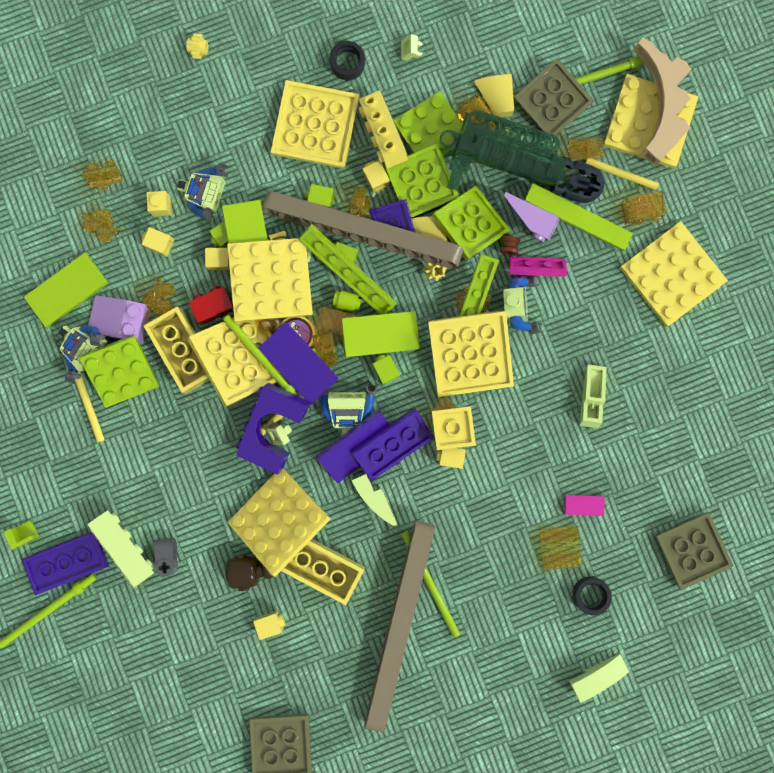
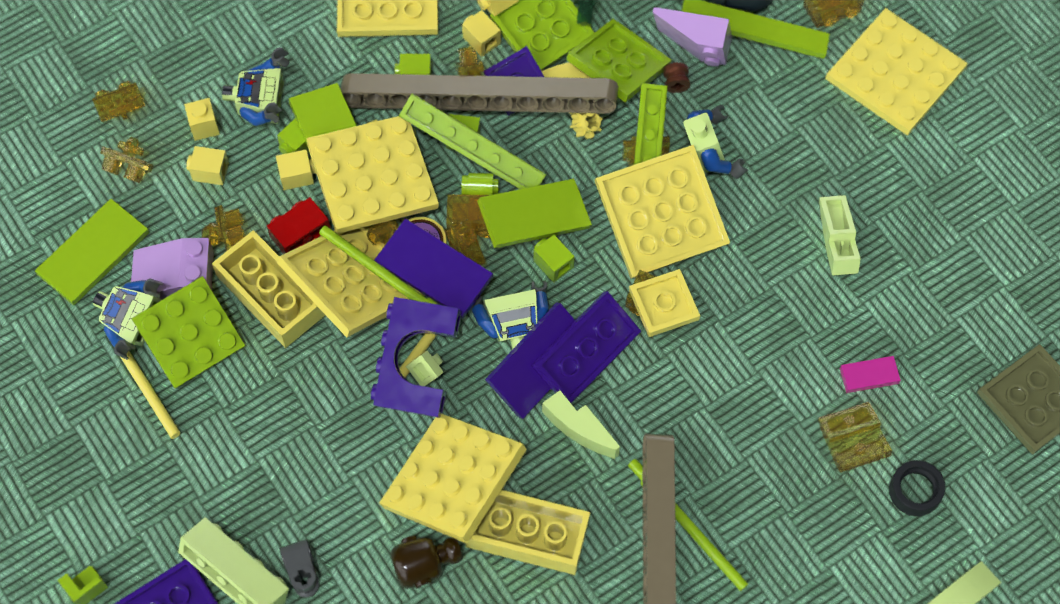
camera: 15 degrees left, 20 degrees down
light yellow brick [436,448,466,469] -> none
dark pink tile [508,256,567,277] -> none

